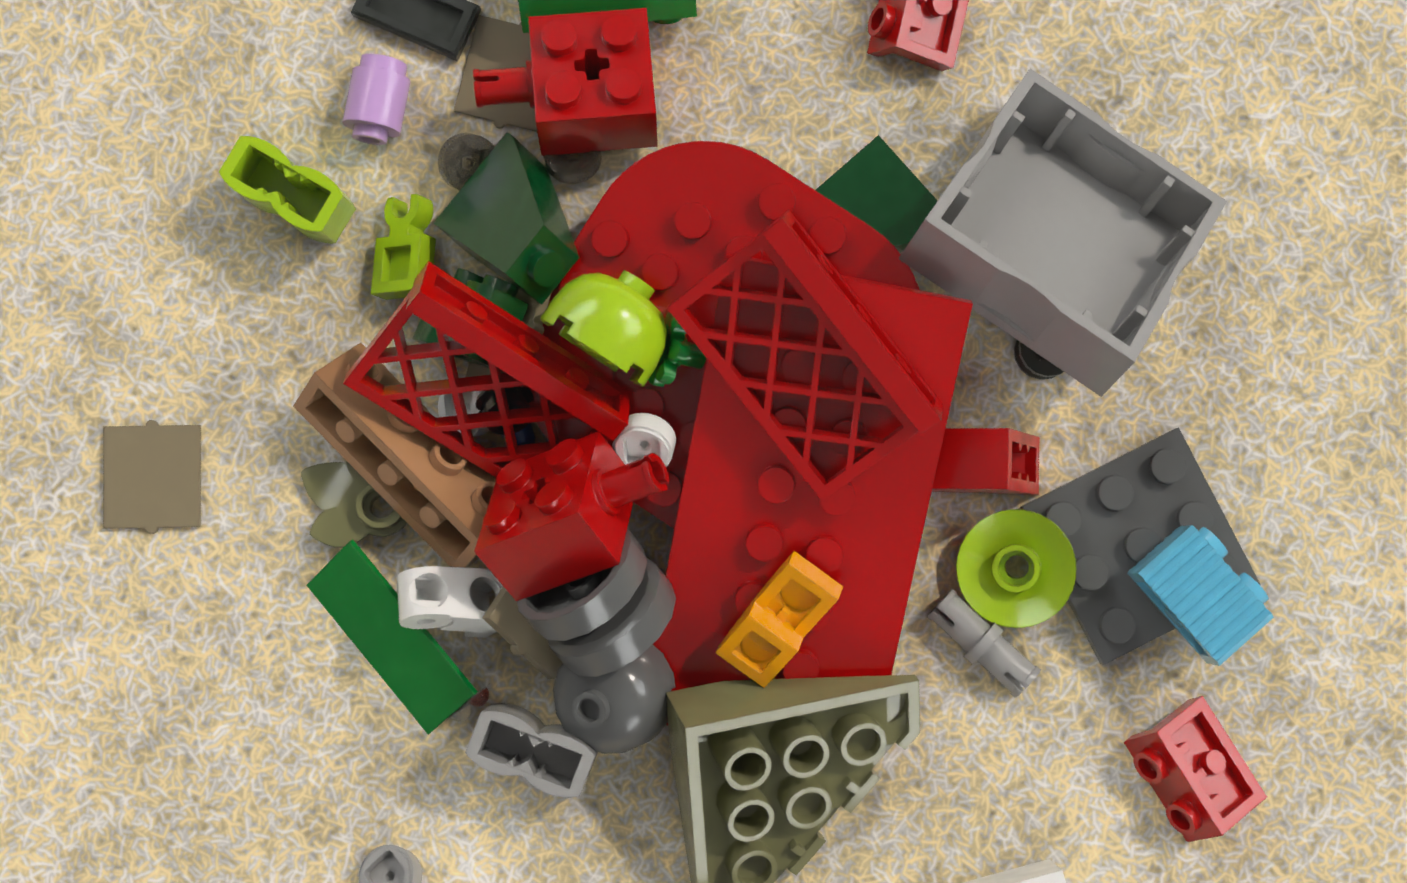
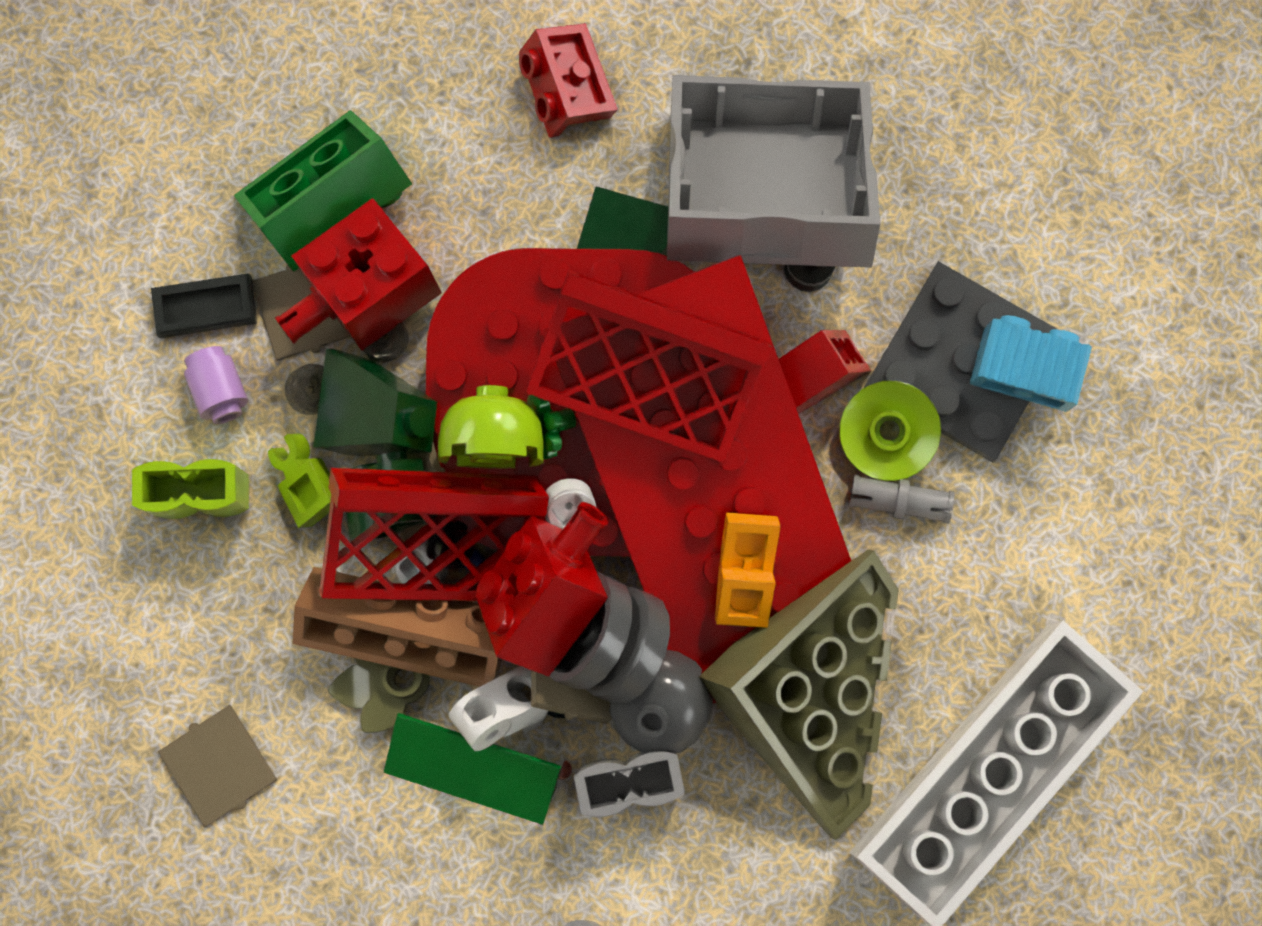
camera: 35 degrees left, 5 degrees down
bracket [1124,695,1267,842] -> none

